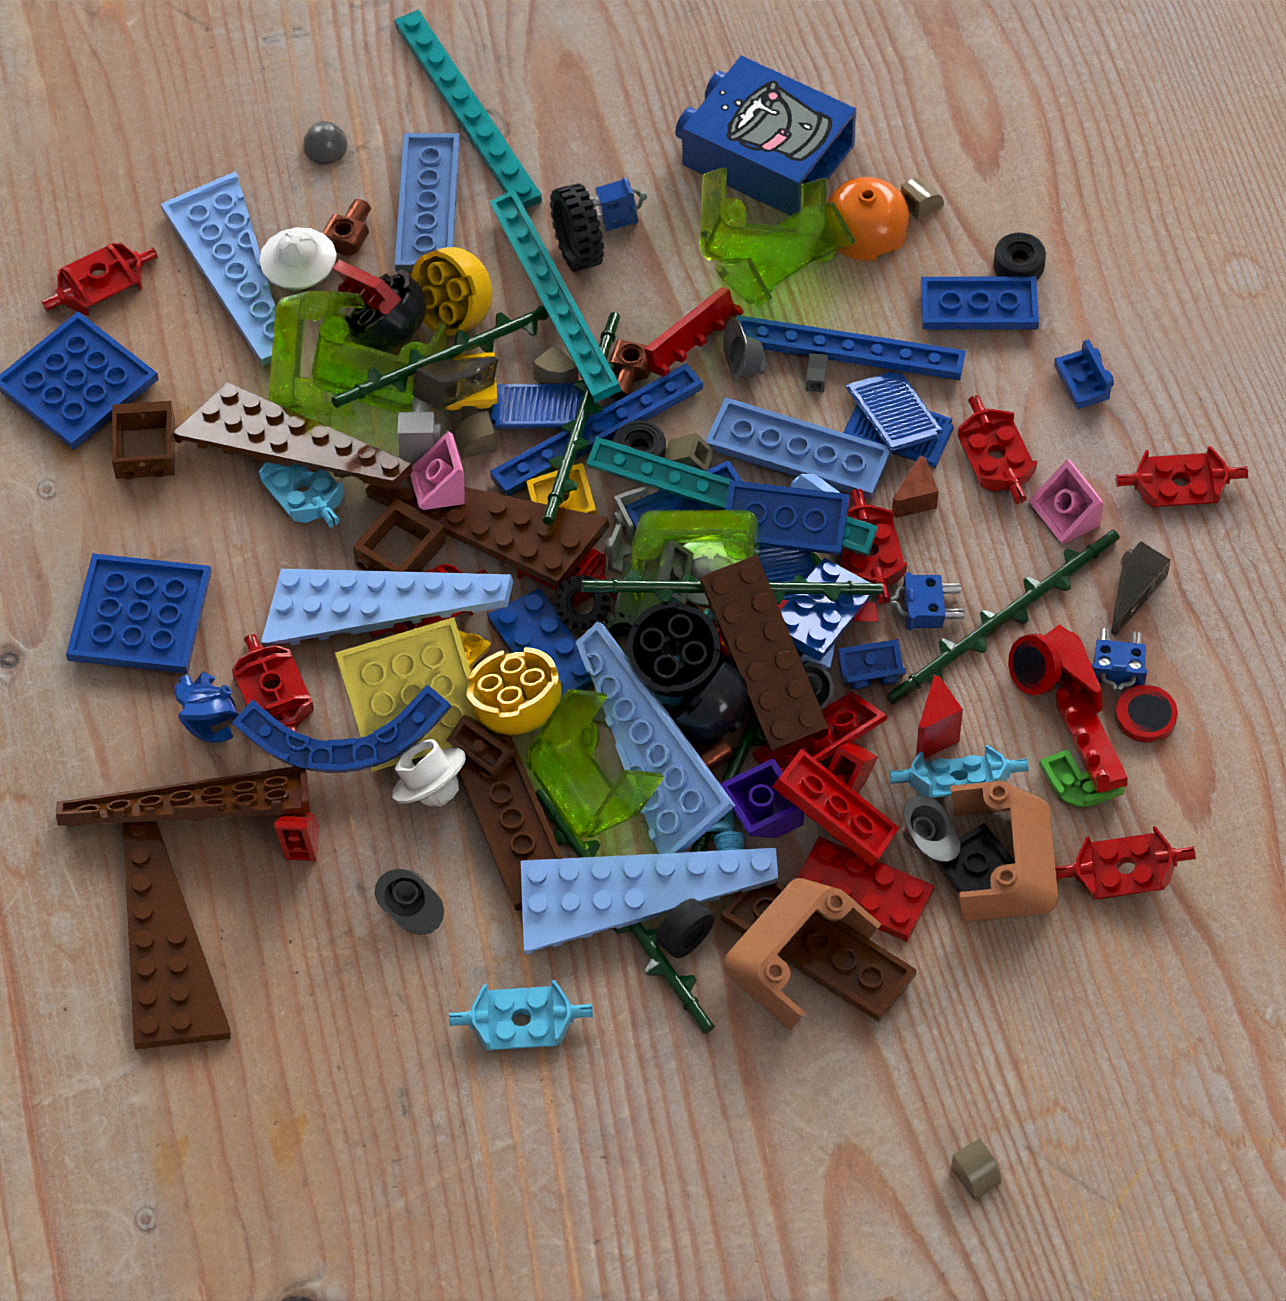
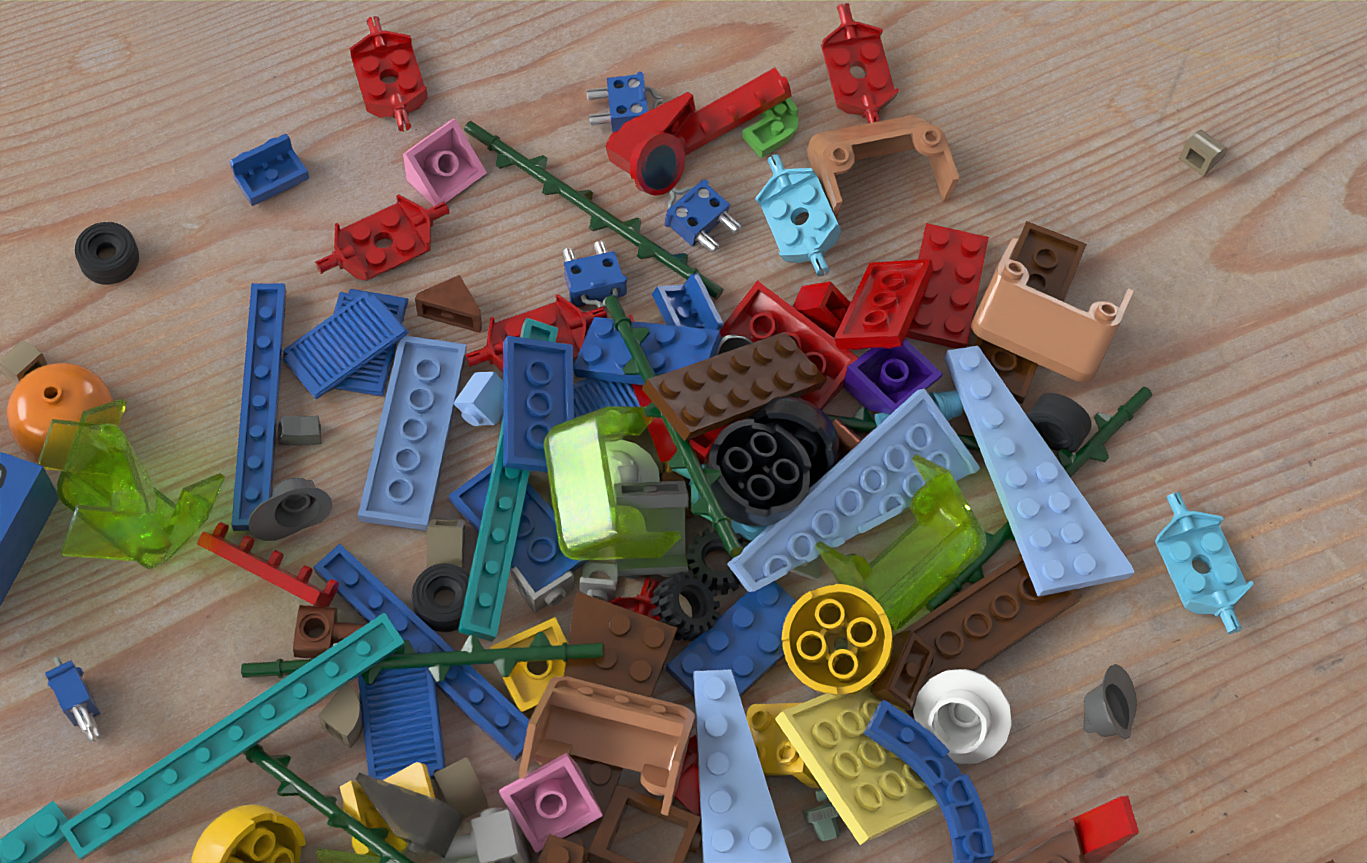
camera: 110 degrees left, 5 degrees up
black tyre [550,183,604,271] -> none
dark grey piece [901,795,961,862] -> none
red slope [916,675,963,759] -> none
blue plate [921,276,1039,330] -> none
black plate [933,823,1015,894] -> none
clear smoke slope [1111,541,1171,636] -> none
tile [1115,685,1178,743] -> none
none -> nougat windscreen [518,676,695,816]
none -> blue piece [664,180,741,253]

